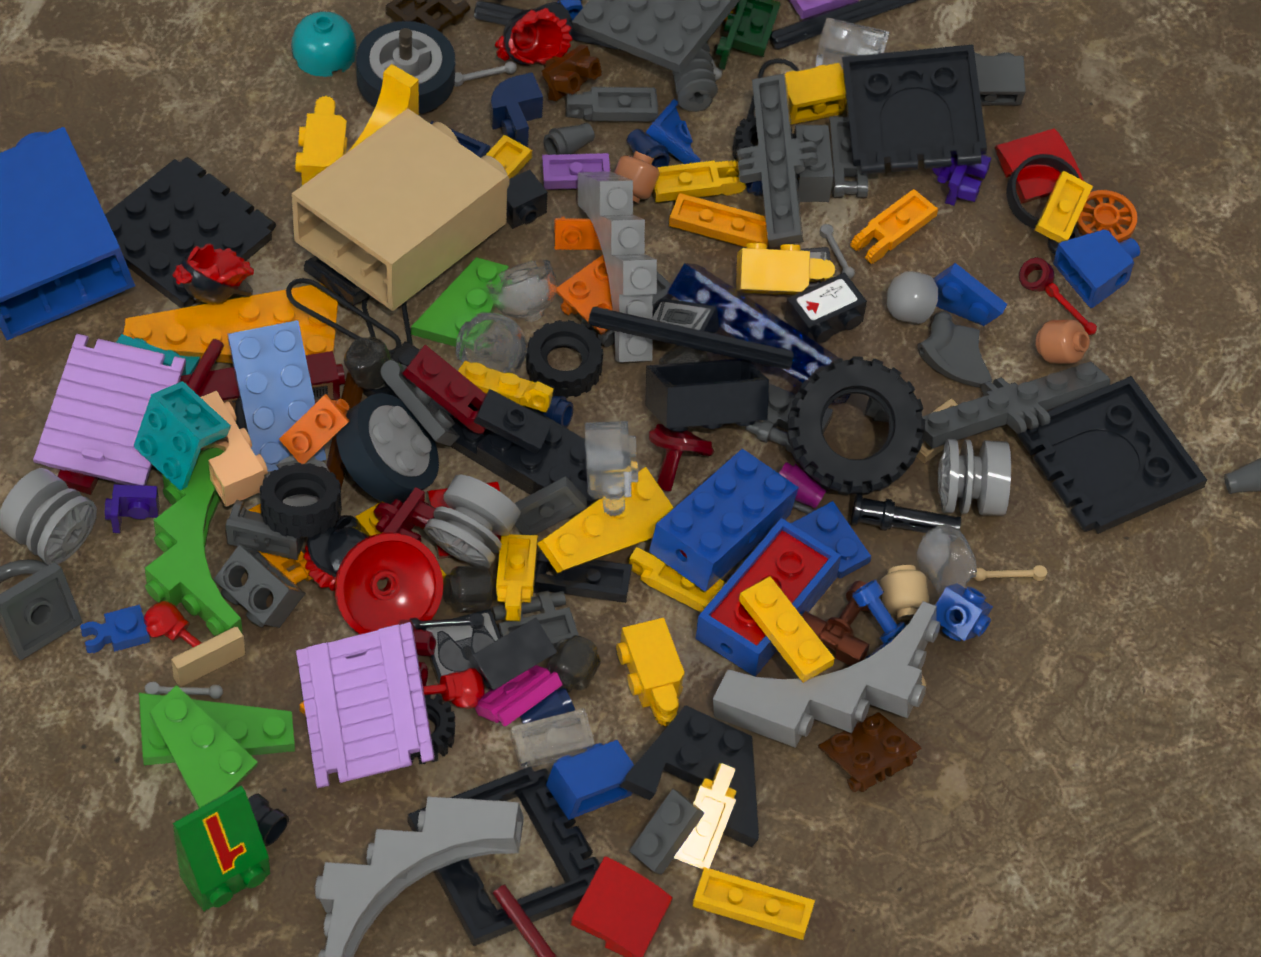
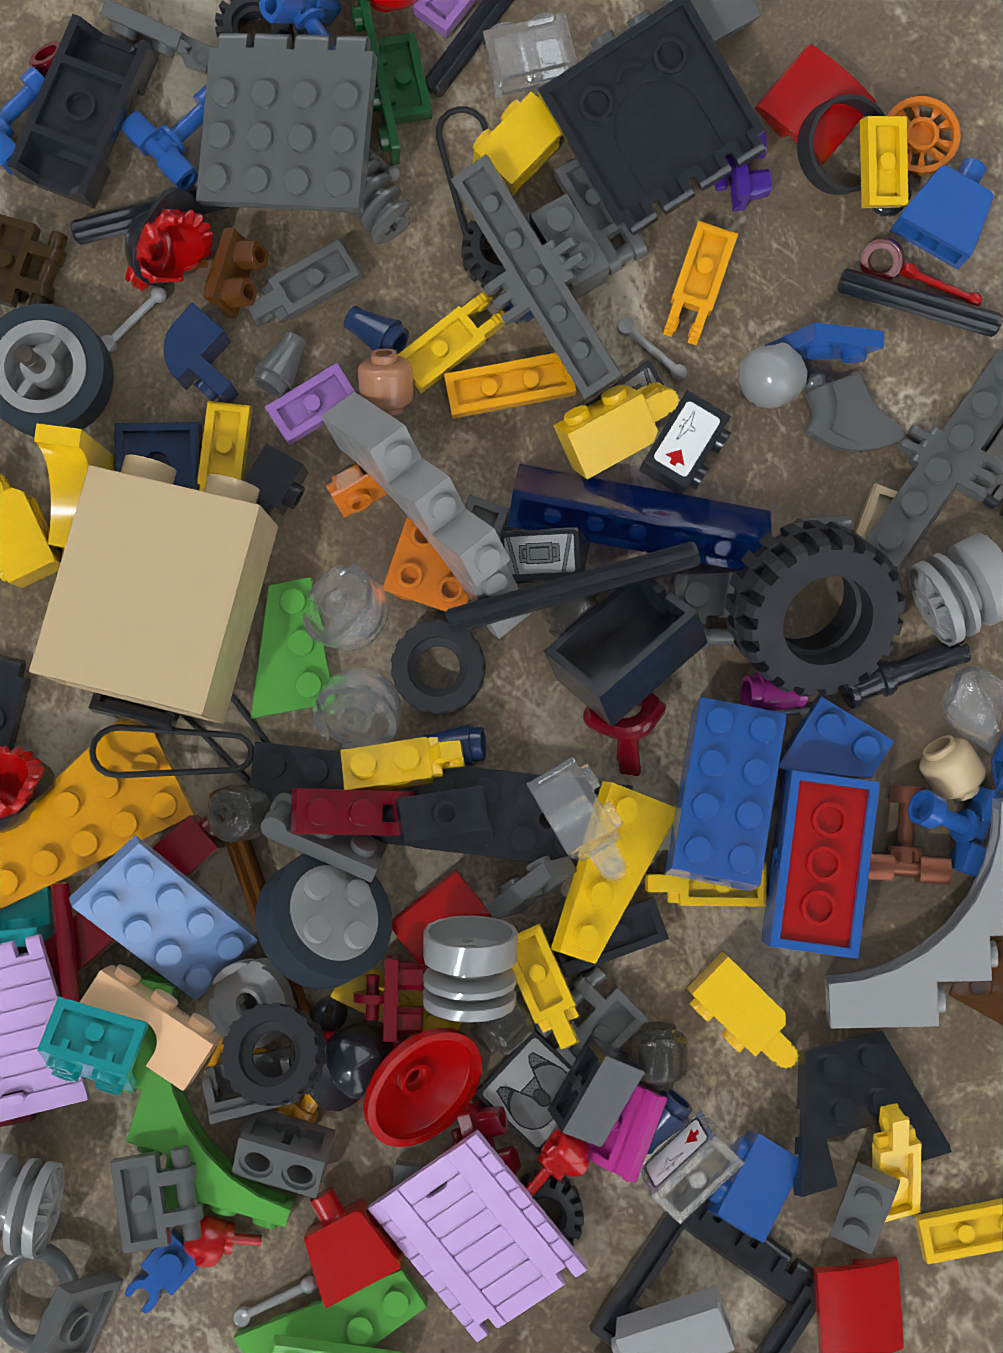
camera: 20 degrees left, 30 degrees up
dark purple bracket [105,484,160,533] -> none
tan tile [171,627,245,687] -> none
orange hinge [279,394,350,464] -> none
black hinge [410,613,484,630] -> none
blue tile [646,99,701,164] -> none
yellow plate [739,577,835,683] -> none
nougat head [1036,319,1090,364] -> none
none -> dark grey plate [110,1145,204,1254]
none -> red torso [304,1187,404,1308]
none -> black axle [837,268,1003,337]

